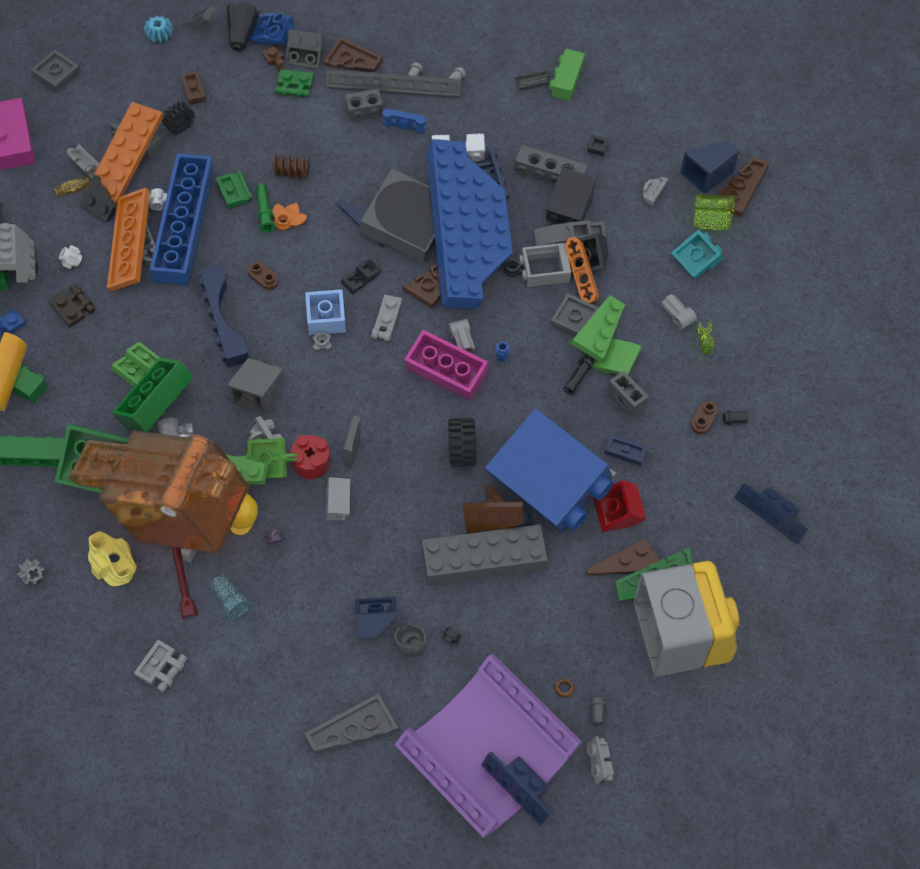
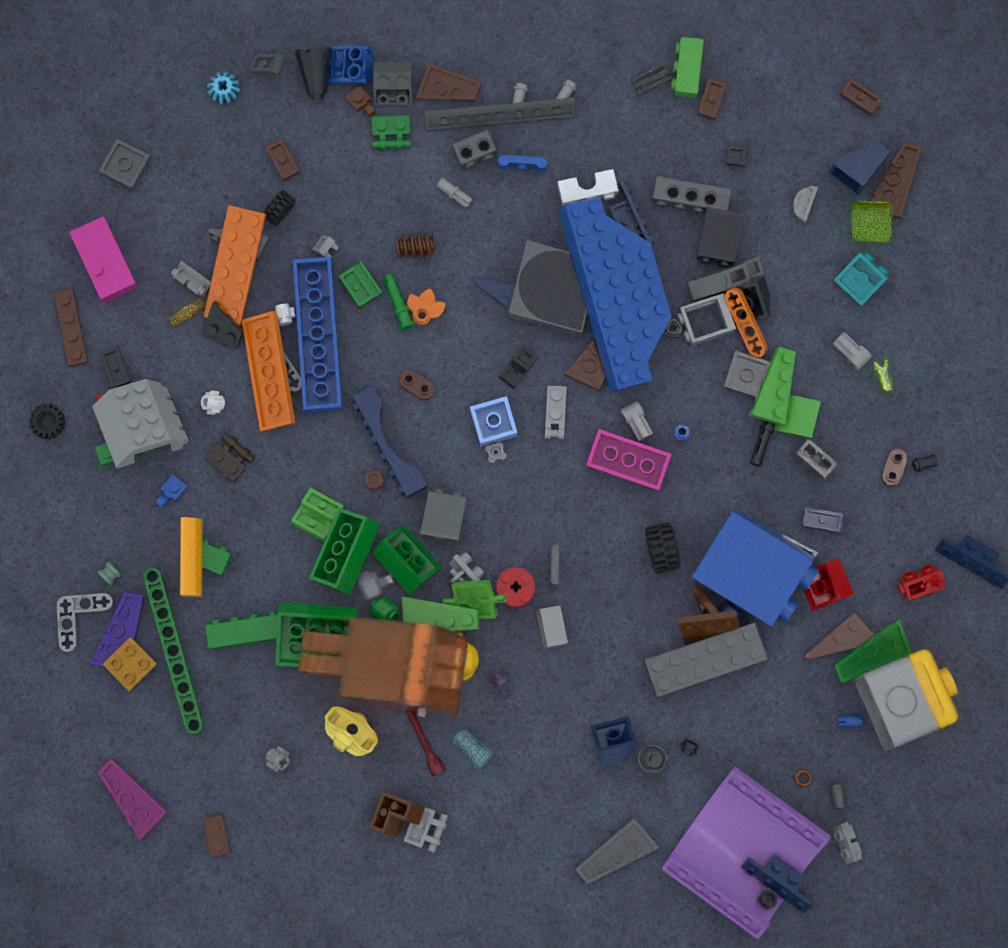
camera: 10 degrees left, 20 degrees up
none -> light grey tile [312,235,339,258]
none -> reddish brown tile [364,470,384,490]
none -> reddish brown brick [369,791,425,838]
none -> green slope [371,525,442,595]
none -> light grey axle [437,177,472,208]
none -> reddish brown plate [697,78,727,120]
none -> black plate [758,890,777,909]
none -> blue pin [838,713,862,729]
none -> reddish brown plate [840,78,882,115]
none -> red brick [897,565,946,601]

